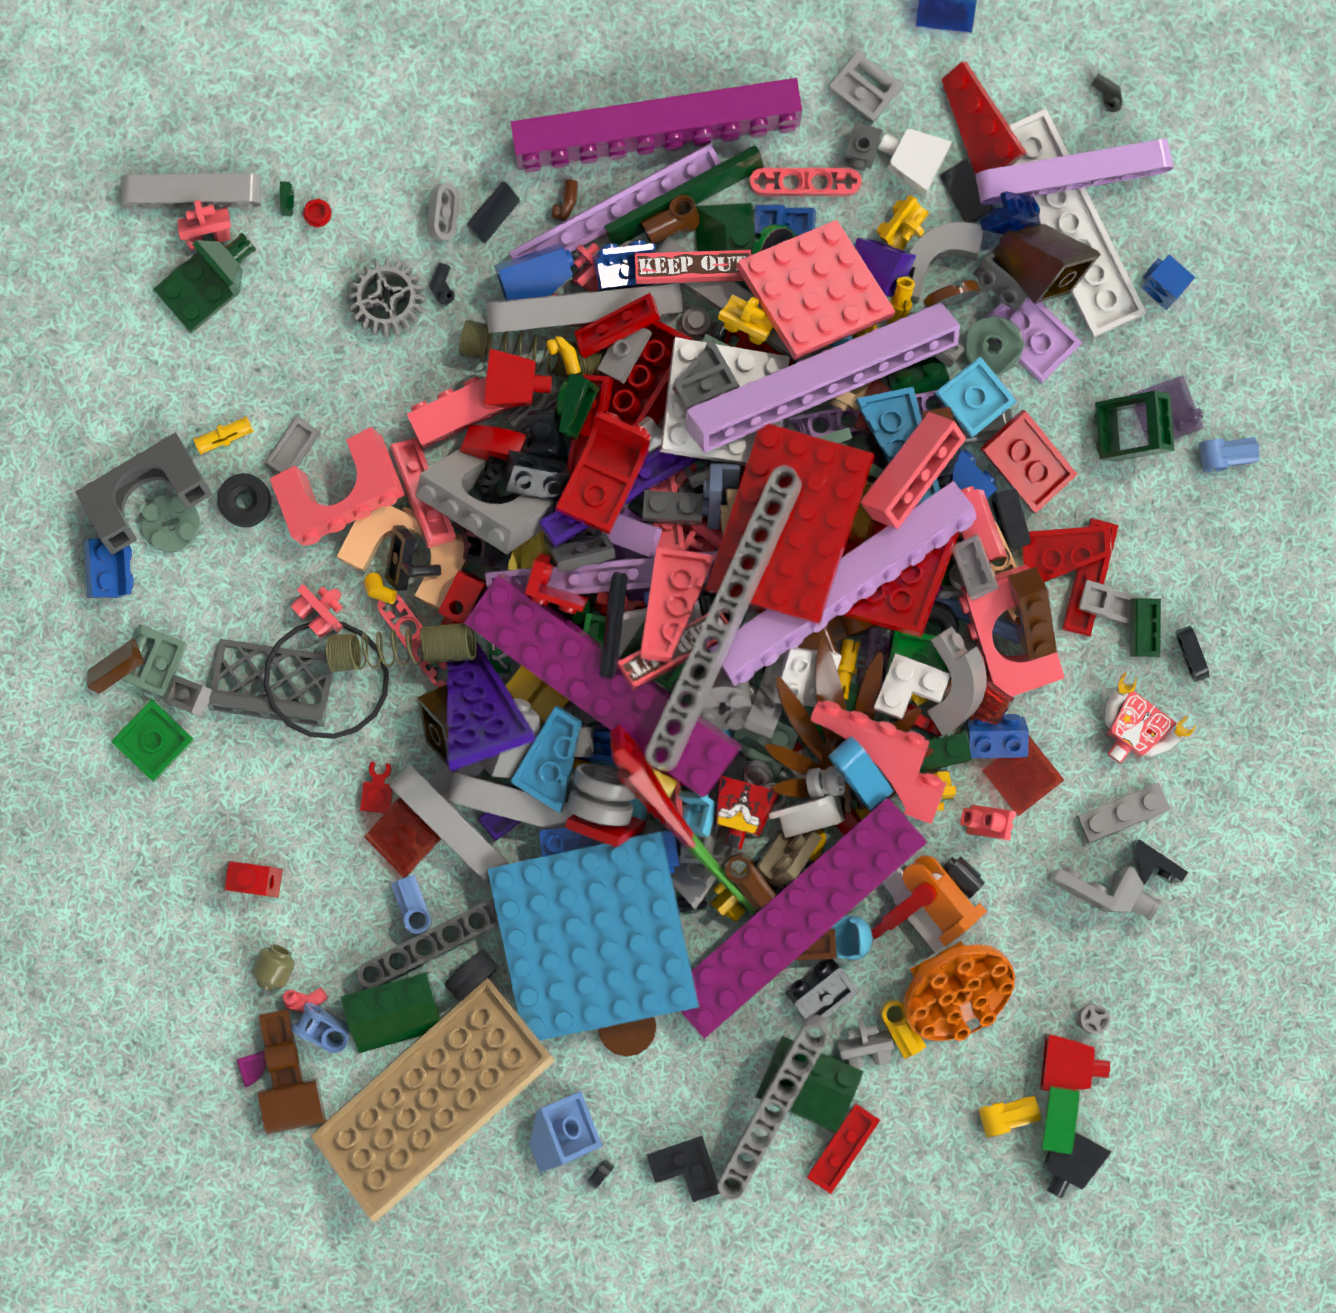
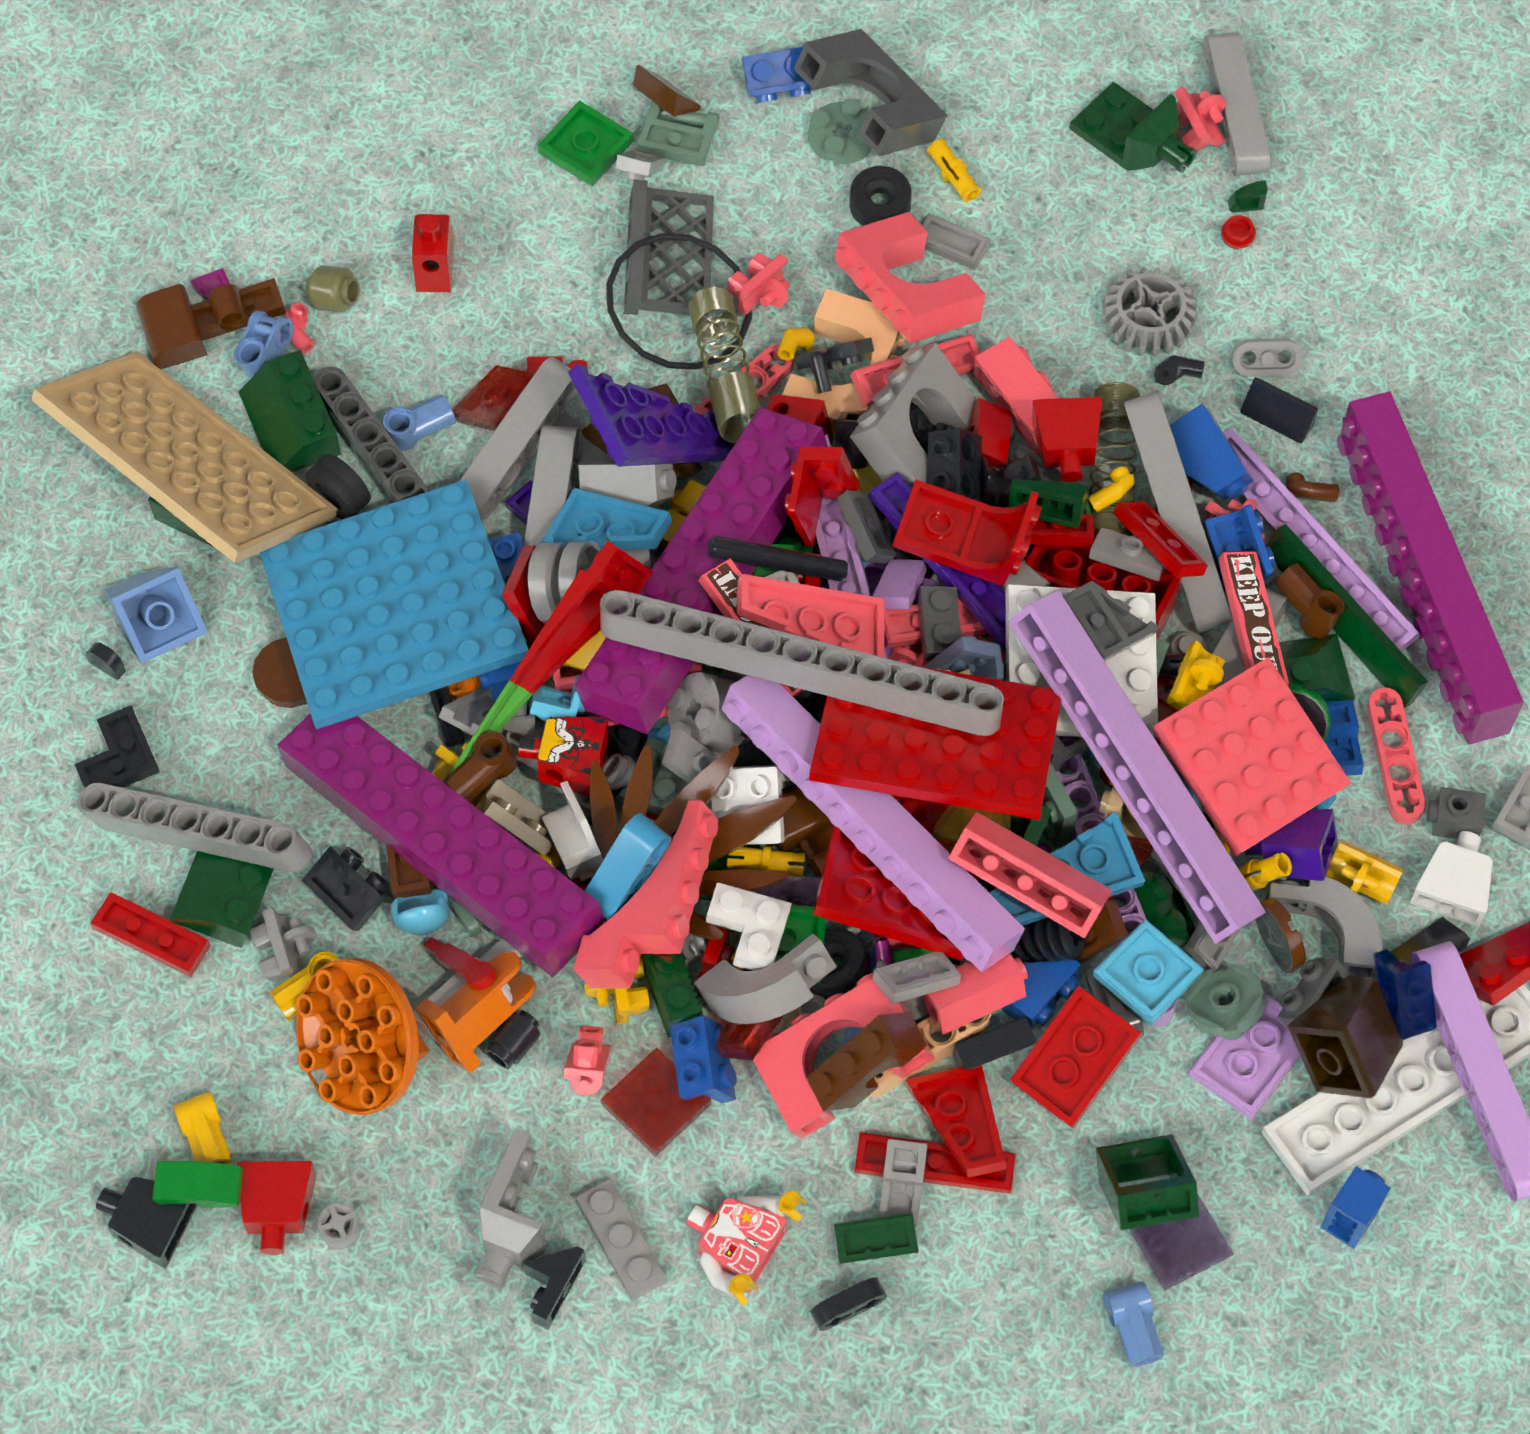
camera: 85 degrees right, 20 degrees down
light grey wheel [806,766,845,798] -> none

